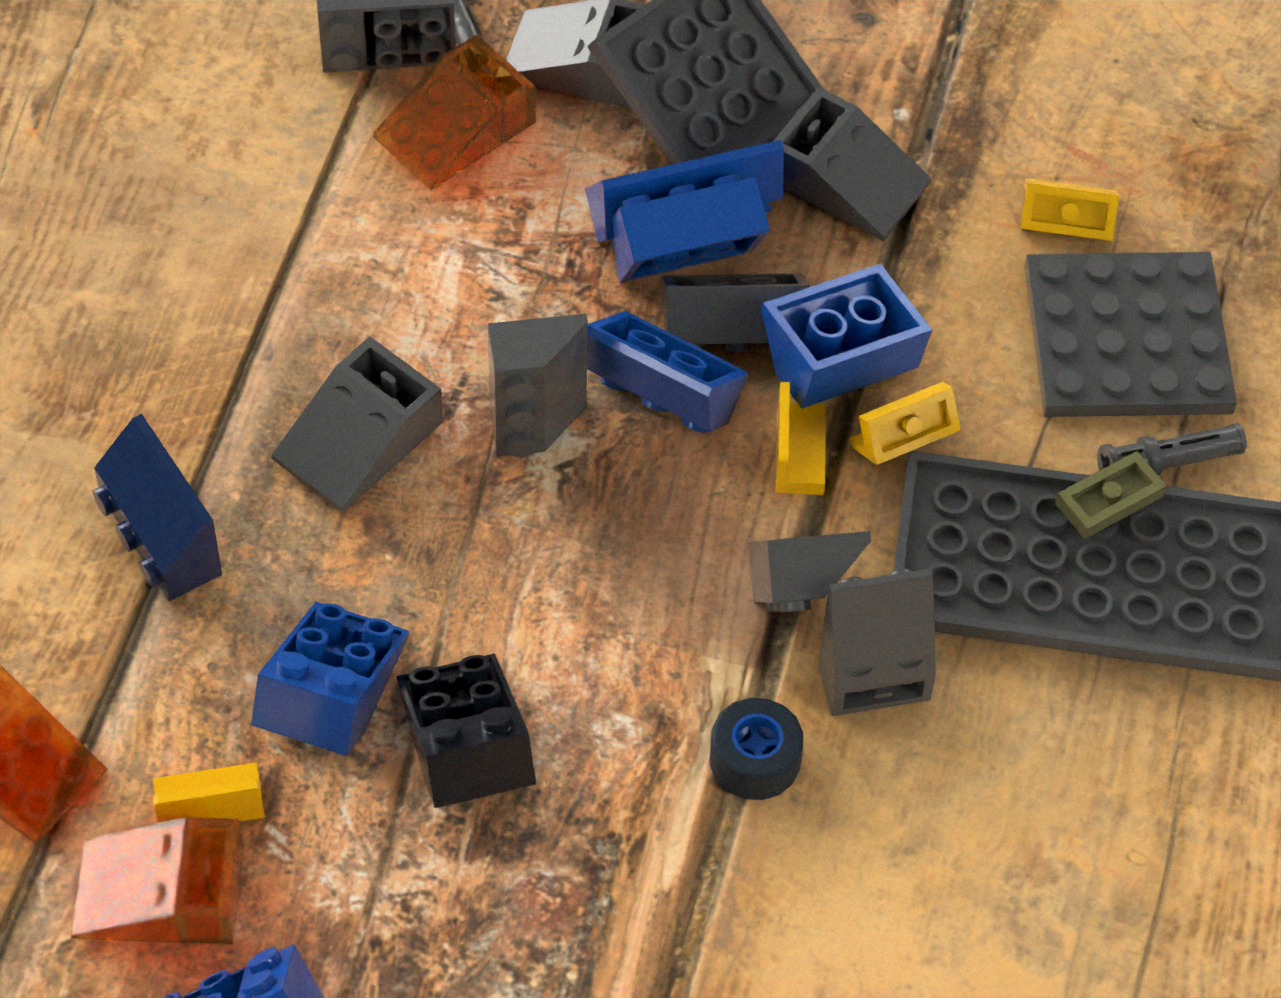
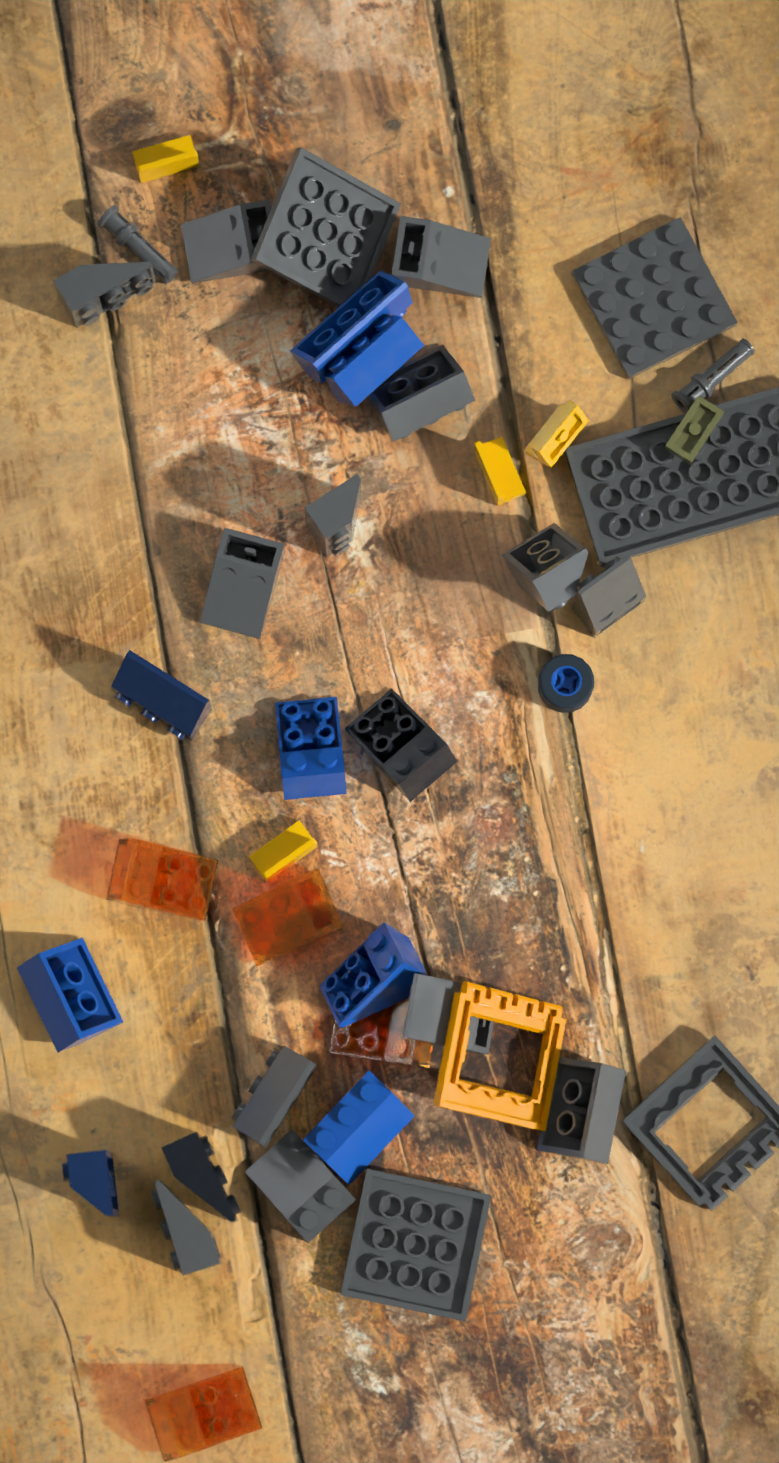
camera: 25 degrees left, 25 degrees up
clear orange slope [373,34,536,191] -> none
blue slope [587,311,749,433] -> none
blue slope [761,264,932,409] -> none
yellow panel [1020,178,1120,241] -> none

